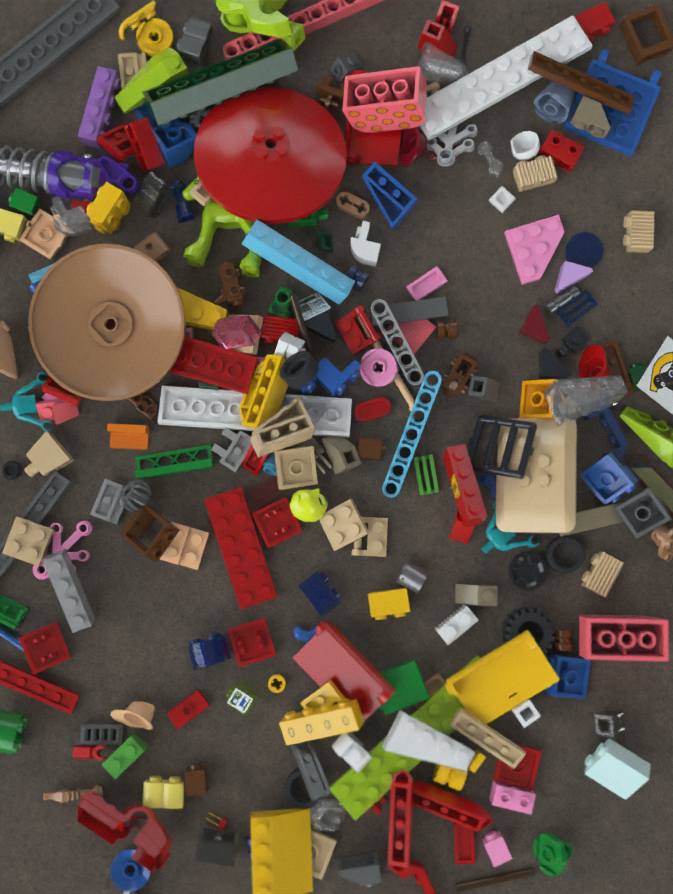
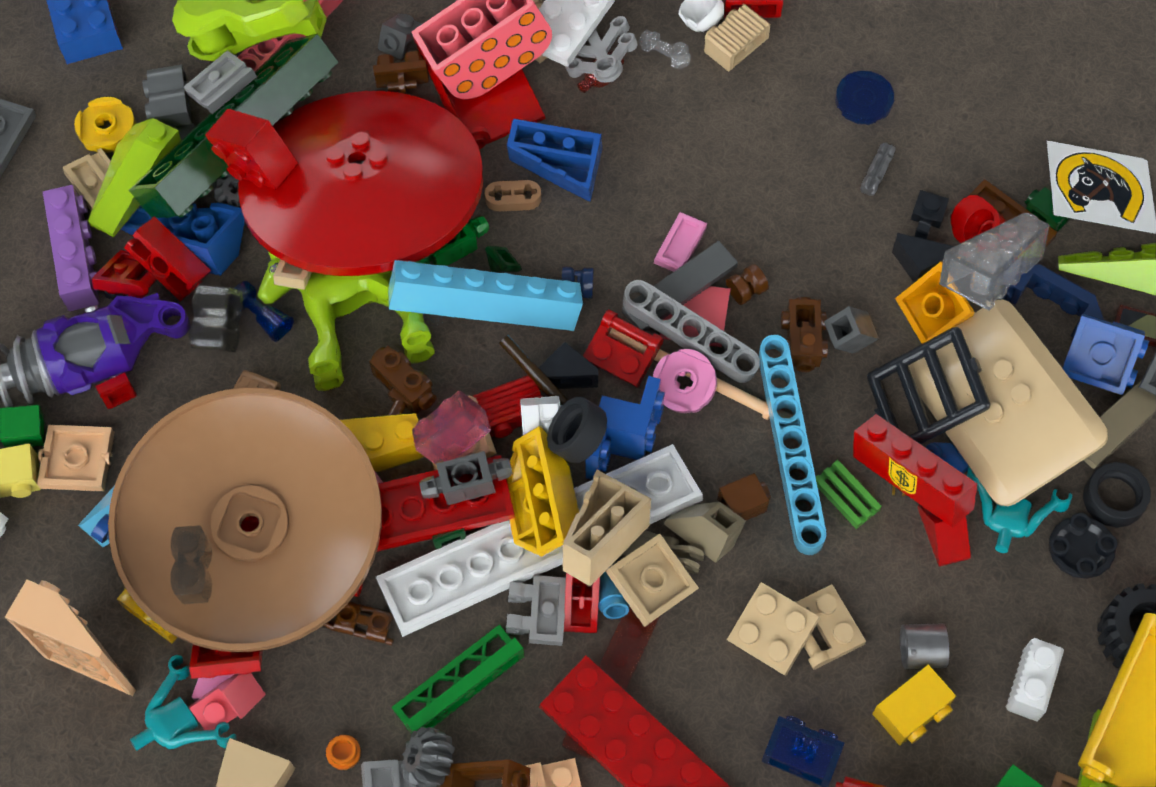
camera: 30 degrees left, 20 degrees down
clear brick [51,196,91,236] -> none
yellow brick [86,182,131,235] -> none
orange panel [107,424,149,450] -> none
yellow piece [119,0,157,41] -> none
red plate [251,497,303,548] -> none
green plate [267,286,293,318] -> none
neon yellow piece [289,488,328,522] -> none
sticker [298,293,331,321] -> none
white brick [351,221,381,267] -> none
red tile [354,397,391,422] -> none
dark red piece [400,127,427,167] -> none
dark tan slope [455,584,498,606] -> none
white tile [489,186,516,213] -> none
bright pink plate [504,215,564,285] -> none
dark red slope [519,304,550,345] -> none
lavender slope [555,261,593,294] -> none
clear blue tile [556,289,598,327] -> none
tan brick [623,210,655,253] -> none
none -> clear smoke brick [170,526,212,604]
none -> light grey plate [183,50,257,114]
none -> red brick [205,109,298,189]
none -> orange plate [326,735,361,770]
none -> dark grey piece [419,451,513,505]

